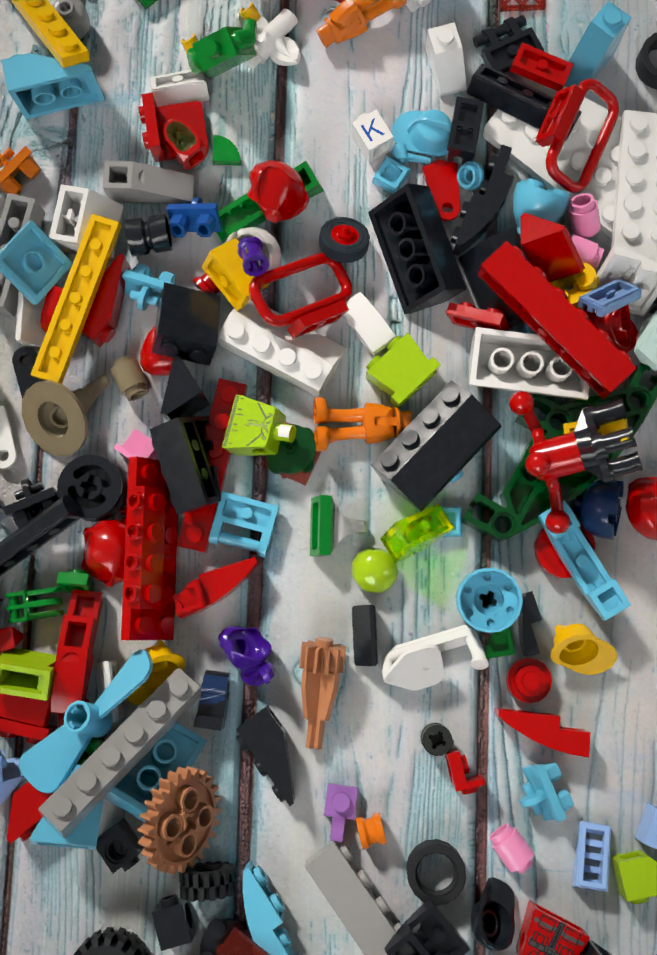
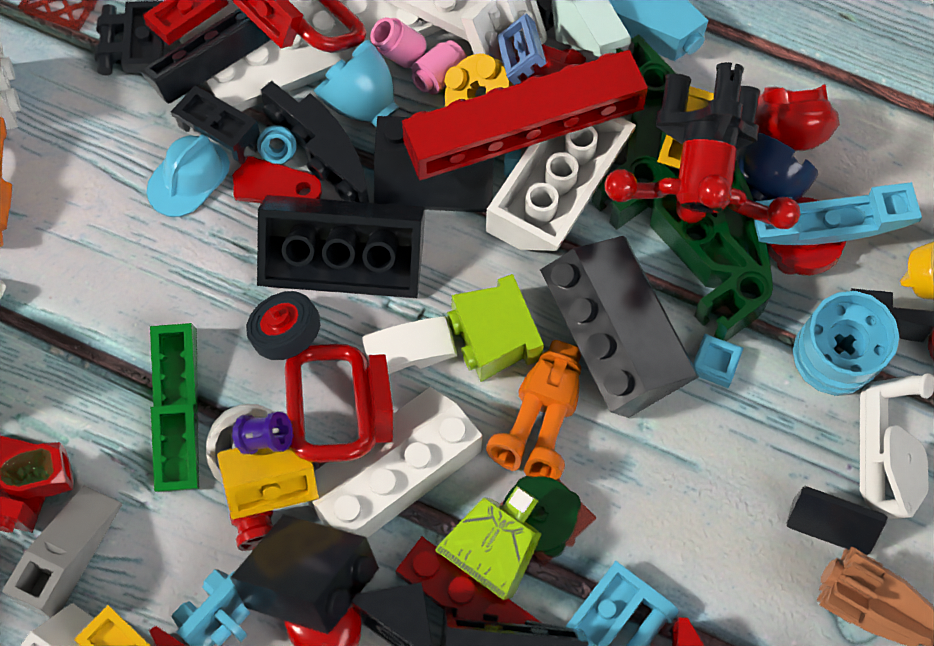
camera: 75 degrees left, 15 degrees down
black wheel [125,214,173,257] -> none
blue hips [166,198,223,237] -> none
green tile [212,135,241,166] -> none
red helmet [246,160,310,223] -> none
green piece [310,495,367,557] -> none
lime hair [351,547,398,594] -> none
white brick [352,109,394,163] -> none
medium azure tile [372,156,411,194] -> none
clear neon green slope [380,503,454,563] -> none
medium azure hand [391,143,431,165] -> none
white slope [425,22,467,97] -> none
red plate [446,302,510,331] -> none
green tile [485,626,516,659] -> none
red slope [520,213,585,282] -> none

